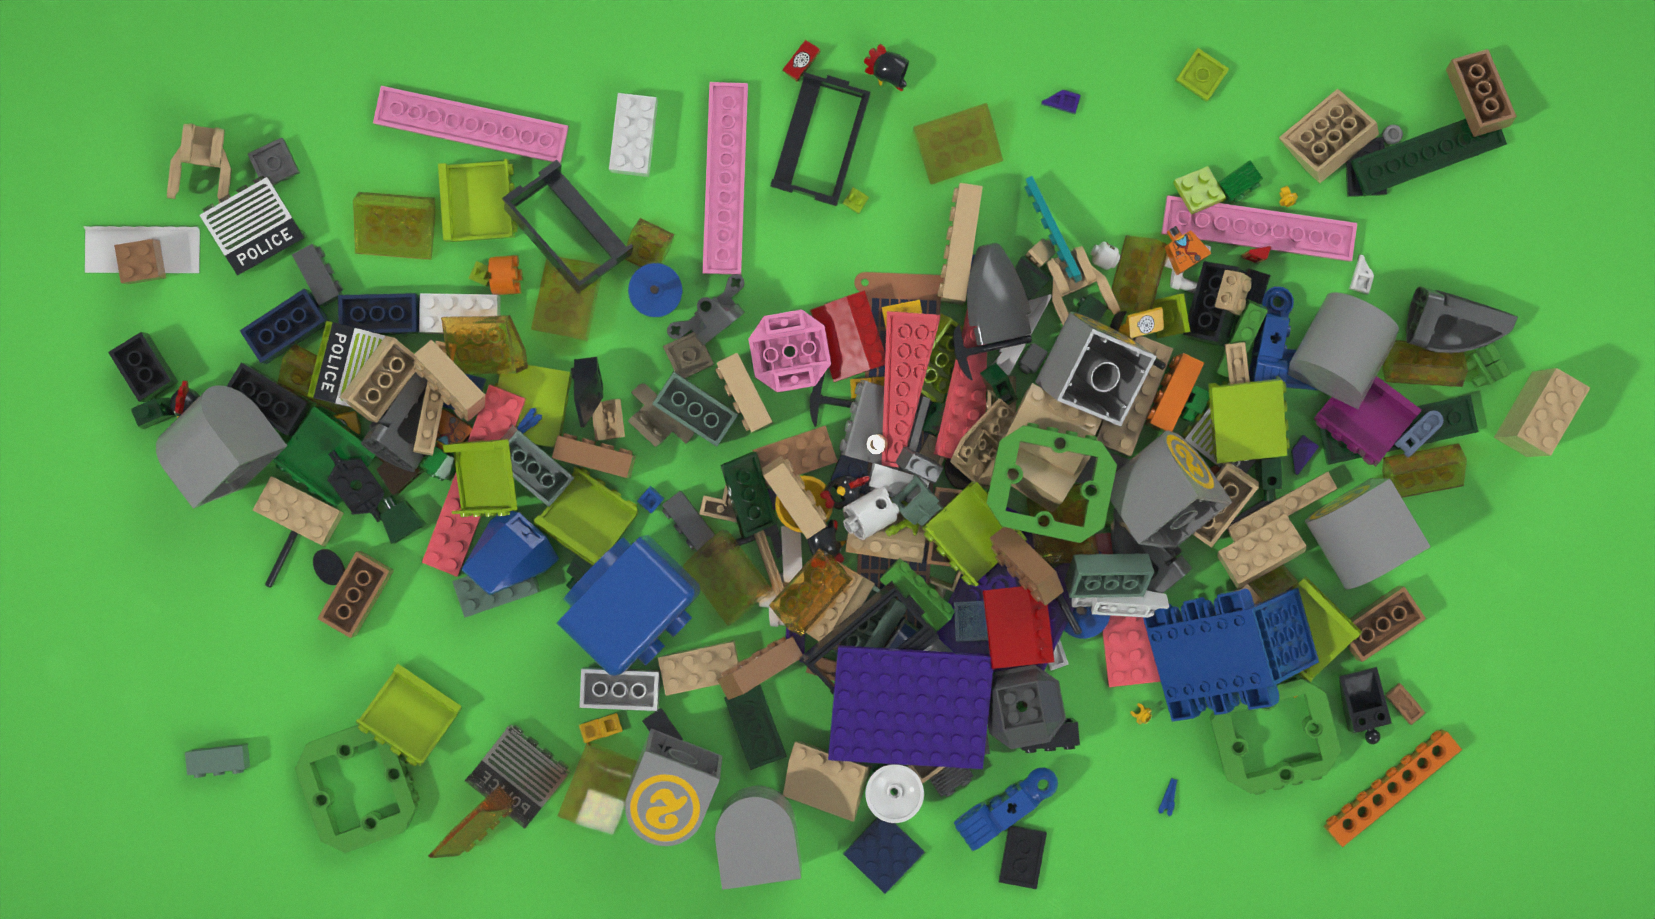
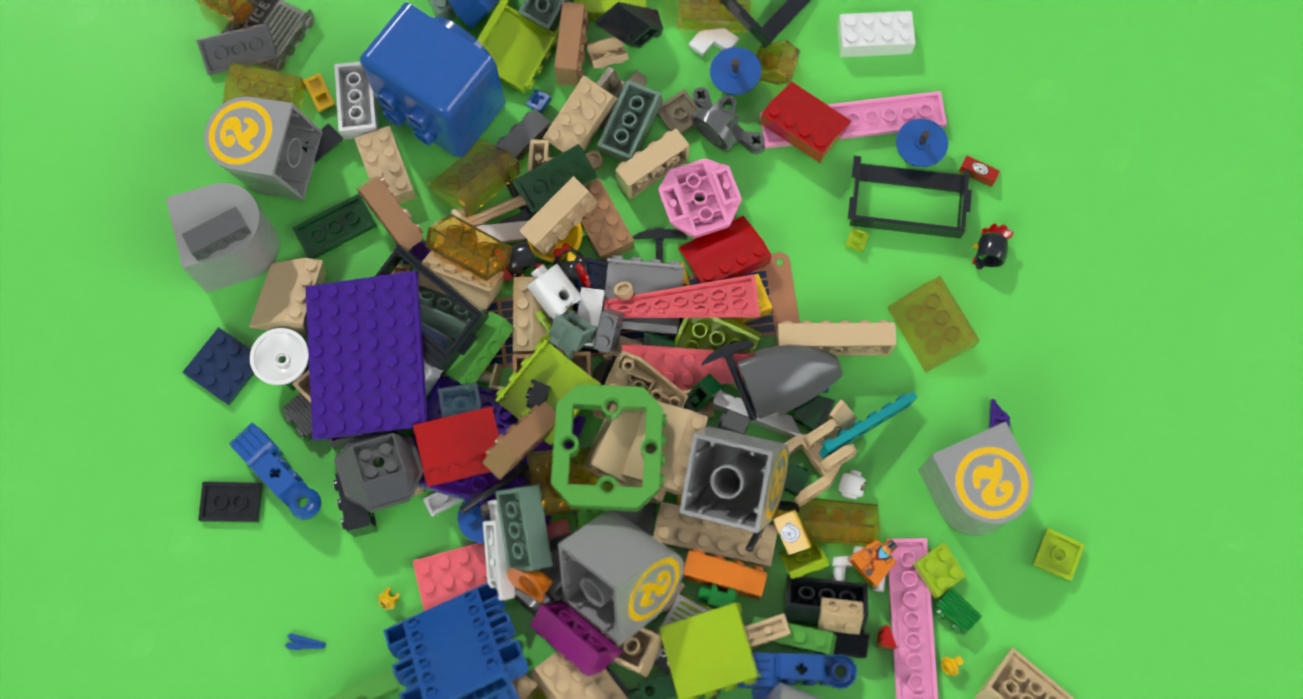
camera: 80 degrees right, 15 degrees down
none -> dark grey brick [182,207,251,260]
none -> dark grey tile [196,22,279,75]
none -> orange piece [507,568,552,603]
none -> black brick [525,379,552,409]
none -> magenta slope [530,602,622,676]
none -> tan brick [543,75,618,152]
none -> tan tile [586,151,603,170]
none -> white tile [689,28,739,57]
none -> red slope [760,81,852,163]
none -> blue piece [896,119,948,167]
none -> light grey brick [918,422,1034,536]

